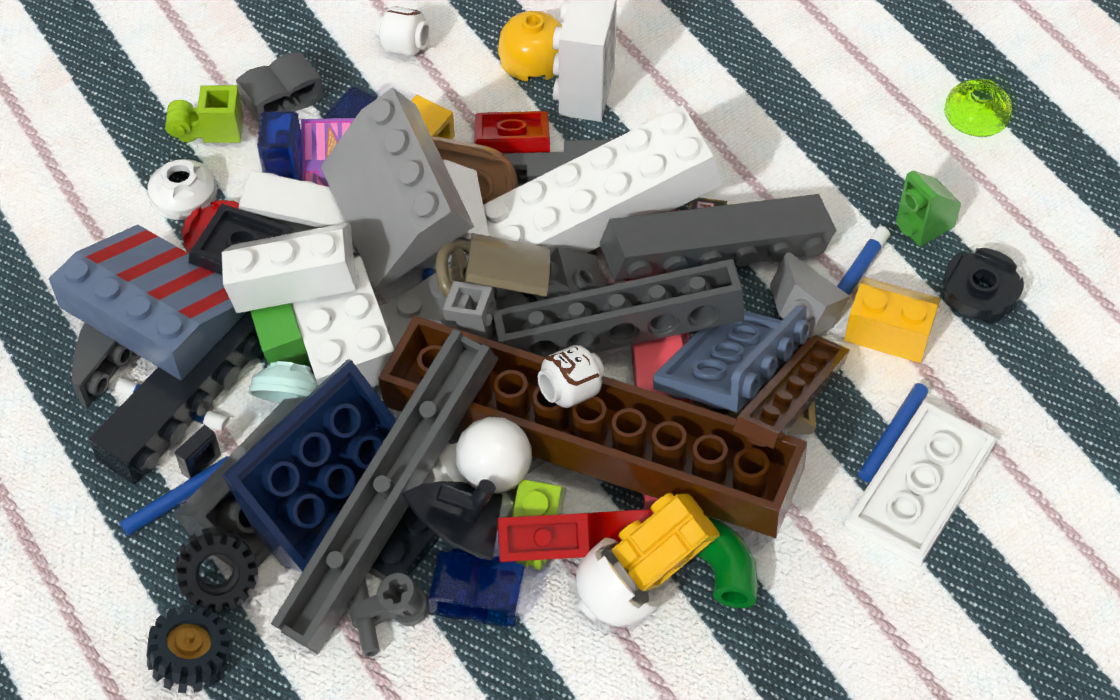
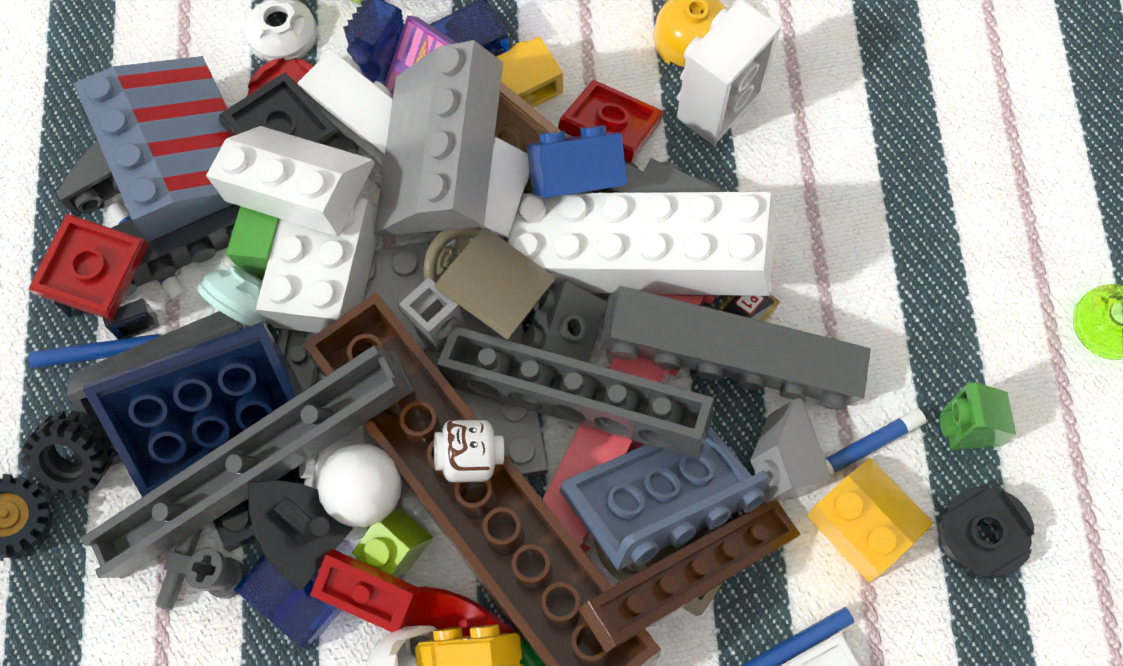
camera: 30 degrees right, 15 degrees up
none -> red tile [28,213,149,321]
none -> blue brick [526,125,627,198]

